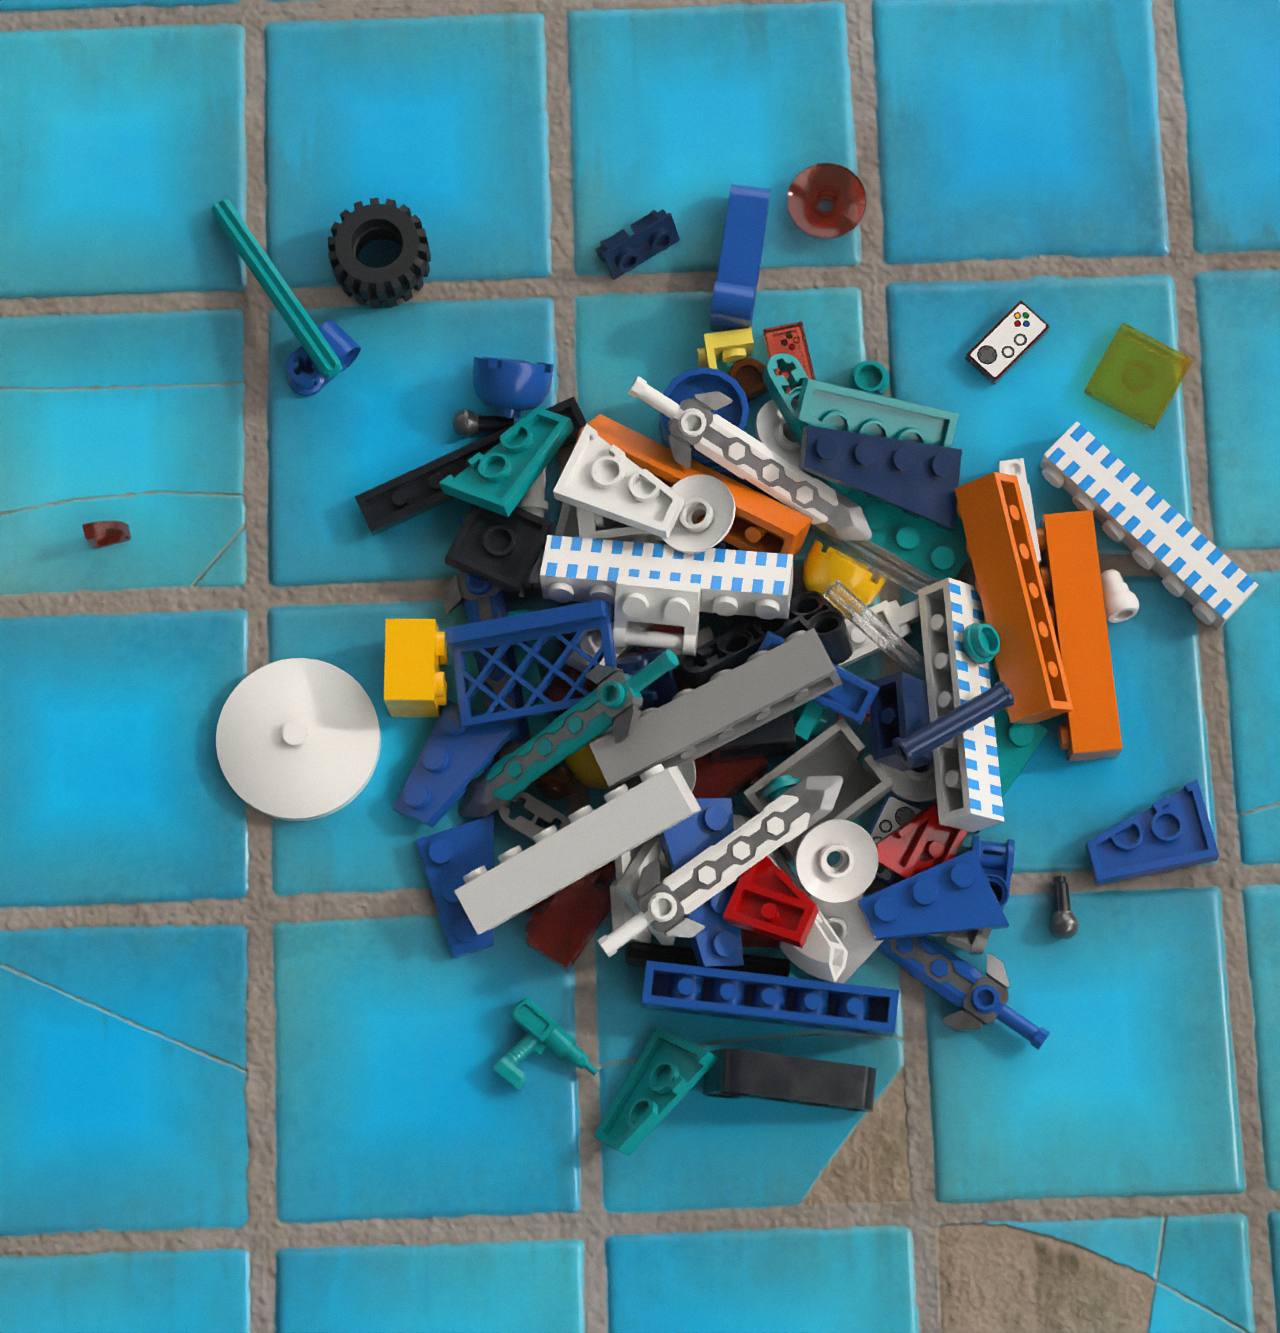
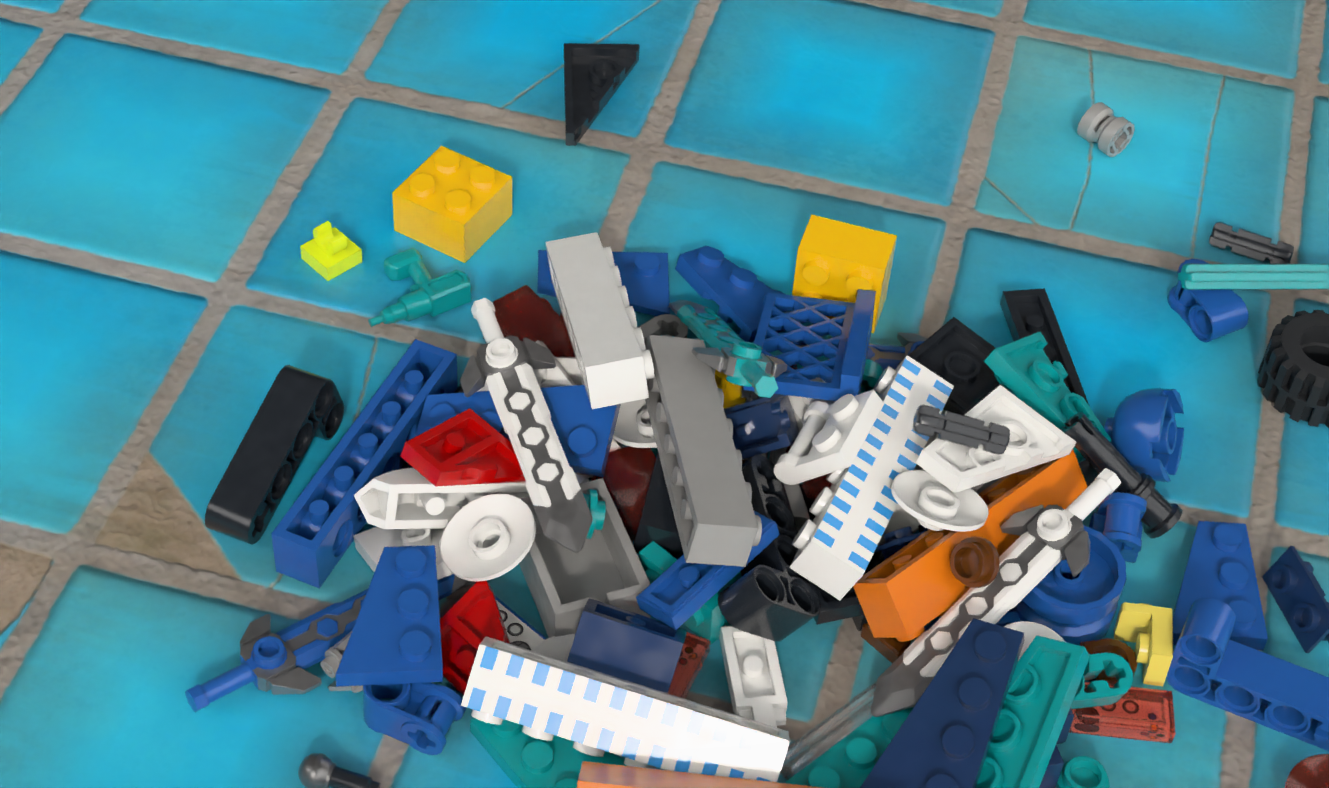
camera: 100 degrees right, 30 degrees down
clear red tile [82,521,132,549] -> none
white dish [216,658,381,821] -> none
piece [452,409,514,437] -> none
teal wing [593,1027,718,1156] -> none
yellow cylinder [803,540,887,613] -> none
clear axle [823,580,926,682] -> none
dark blue pin [892,681,1014,768] -> none
teal plate [962,623,1000,664] -> none
none -> neon yellow tile [300,221,362,281]
none -> yellow brick [392,145,512,263]
none -> black wing [563,43,640,146]
none -> black axle [913,404,1010,455]
none -> reddish brown plate [950,537,1000,588]
none -> black pin [1060,412,1182,538]
none -> light grey wheel [1077,102,1135,157]
none -> blue piece [1089,492,1147,563]
none -> blue wing [1173,521,1268,651]
none -> black axle [1209,222,1294,264]

